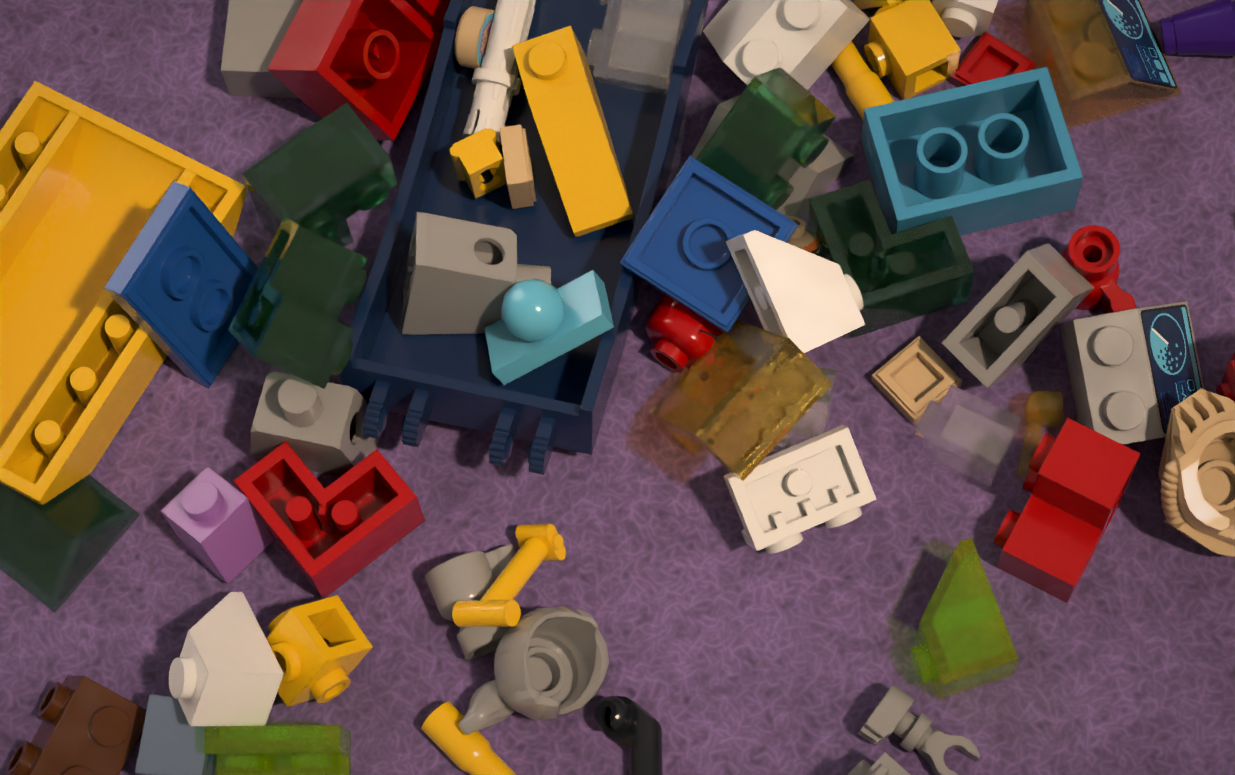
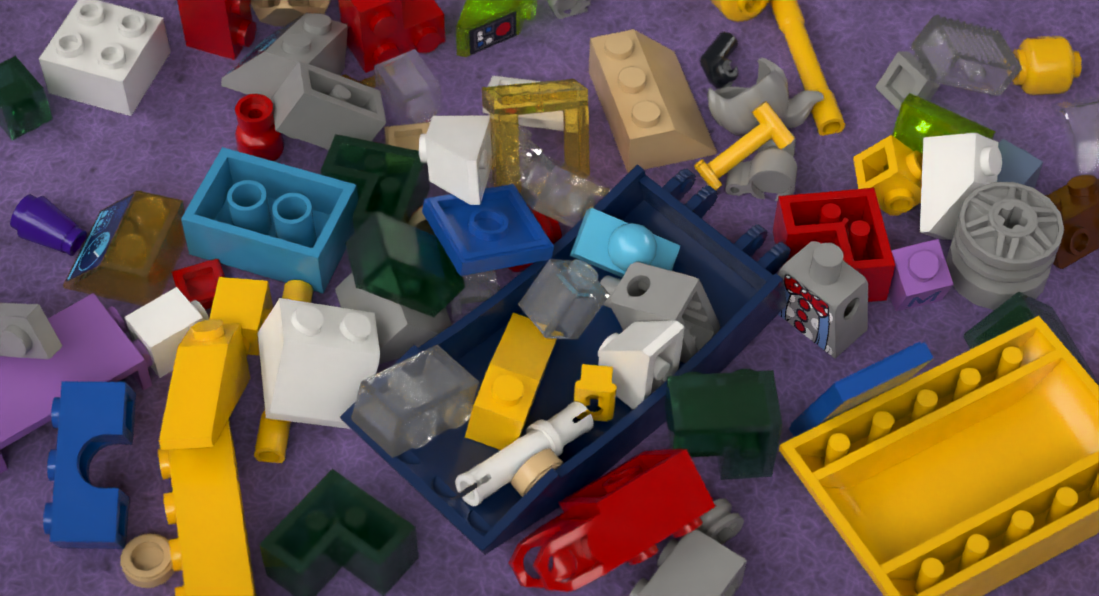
camera: 155 degrees left, 15 degrees down
clear green brick [228,215,368,389] -> none
tan tile [500,125,536,209] -> none
none -> clear brick [518,259,610,339]
none -> clear slope [520,152,614,228]
none -> tan slope [589,29,717,173]
none -> white slope [598,321,685,409]
none -> light grey bush [697,498,744,544]
none -> light grey wheel [946,182,1064,310]

